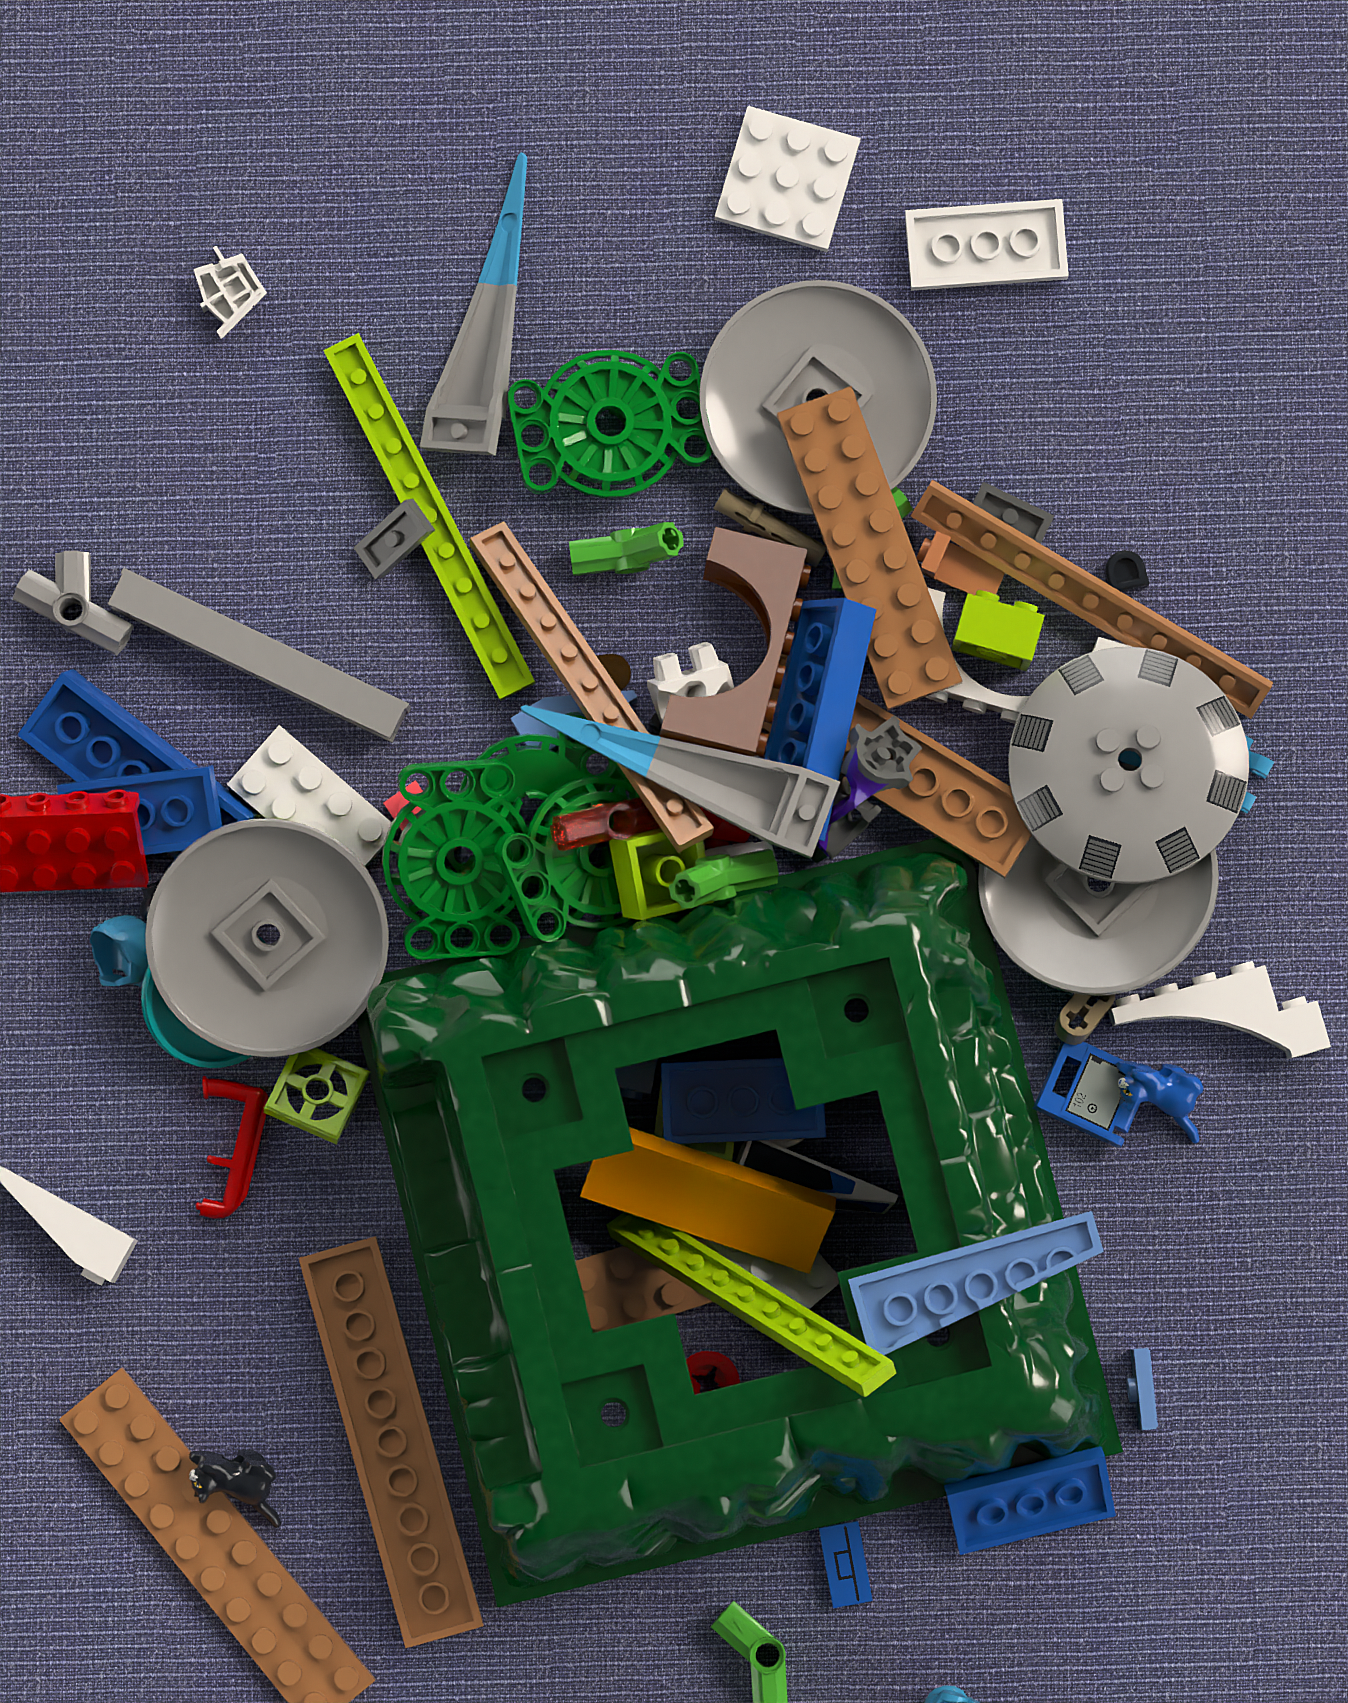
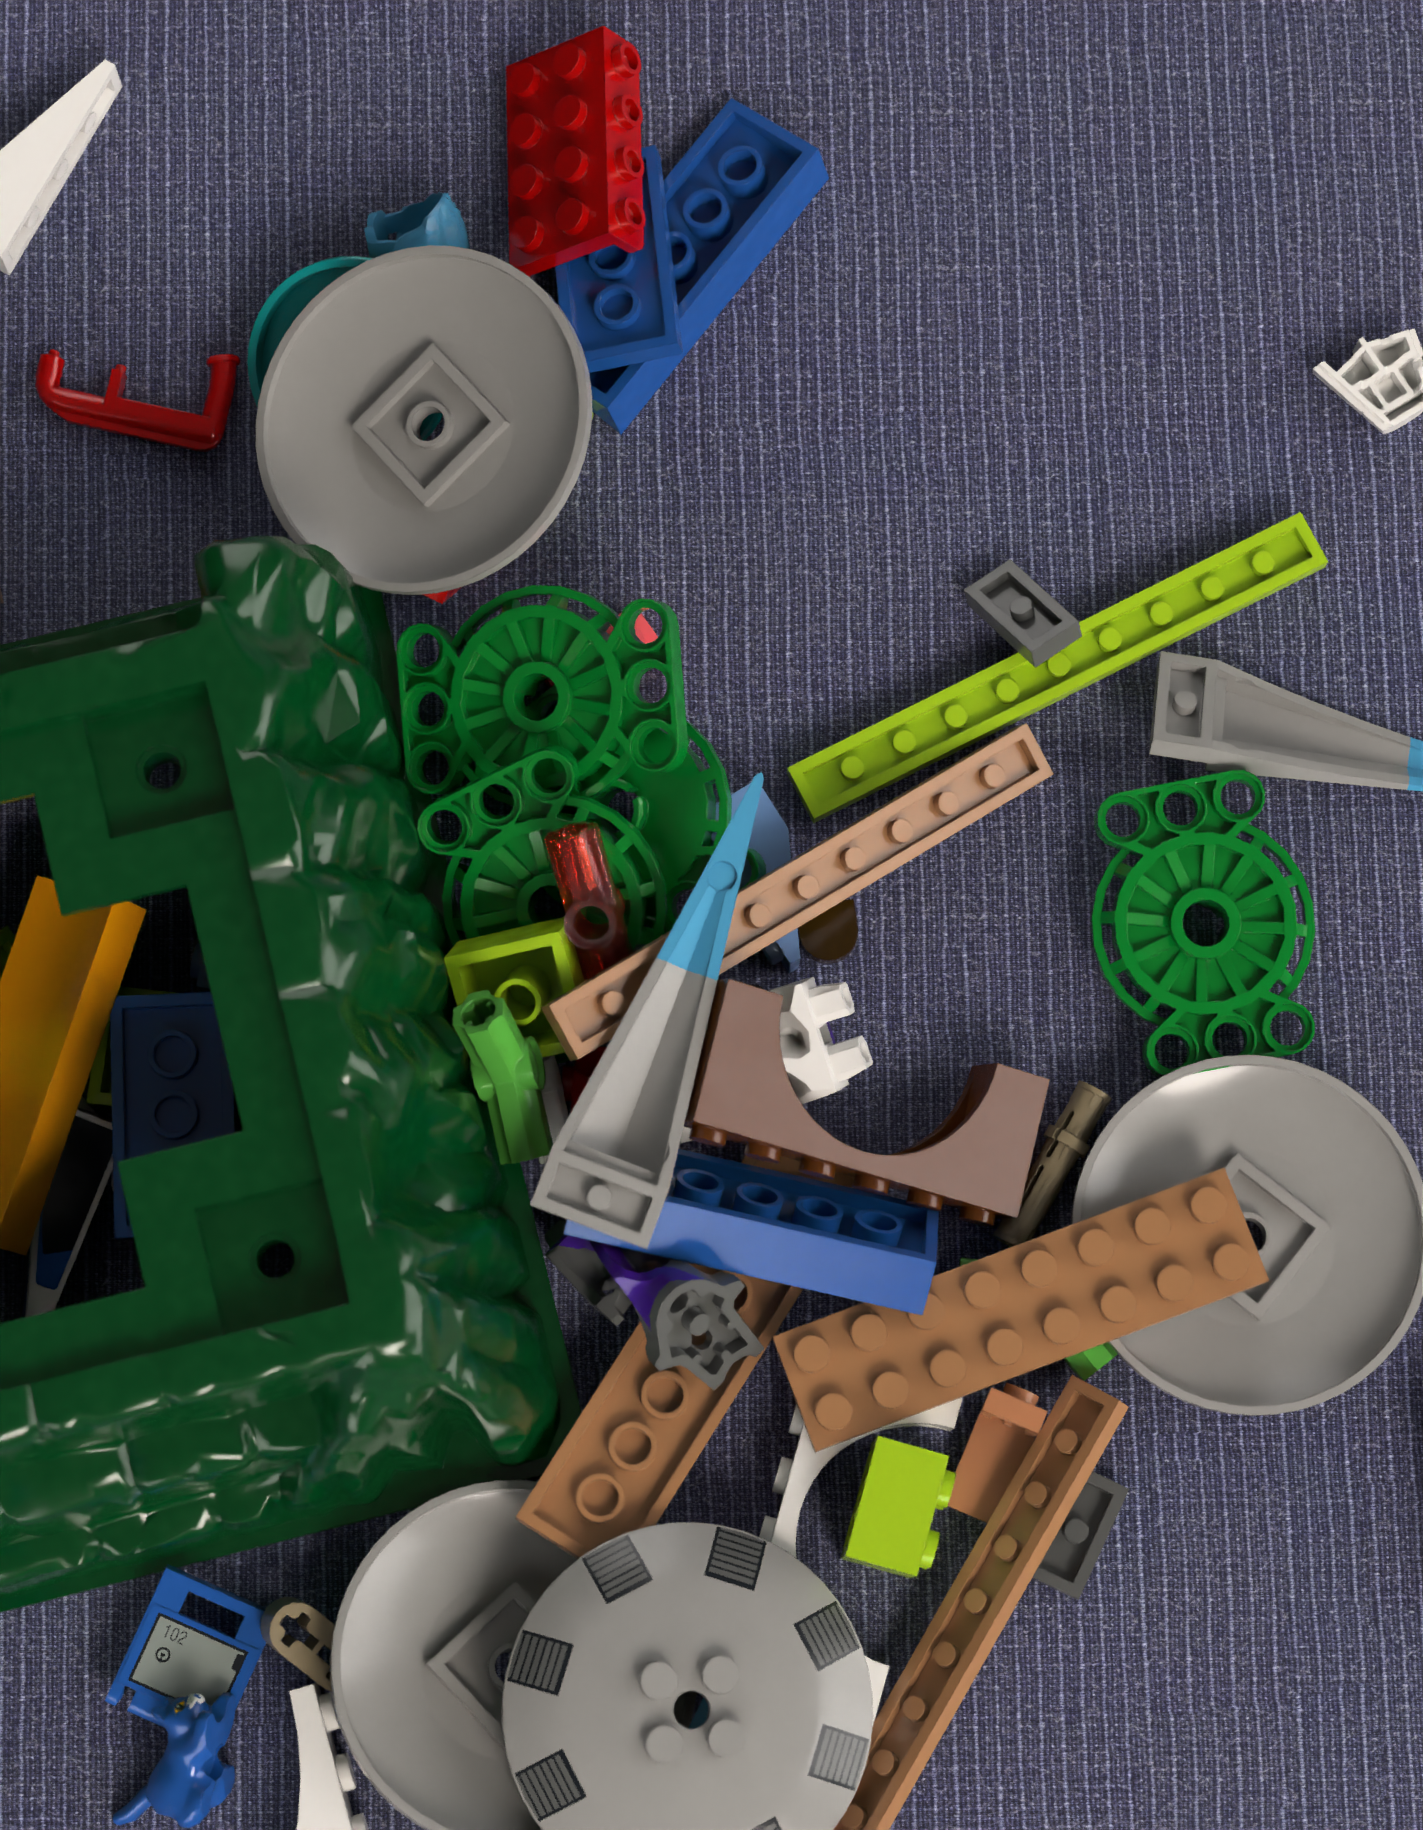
camera: 85 degrees right, 5 degrees down
light grey piece [13,551,134,656] -> none
light grey tile [108,568,411,743] -> none
white plate [227,725,399,868] -> none
lime piece [263,1048,370,1145] -> none
bright green piece [569,522,684,576] -> none
black tile [1105,550,1149,592] -> none

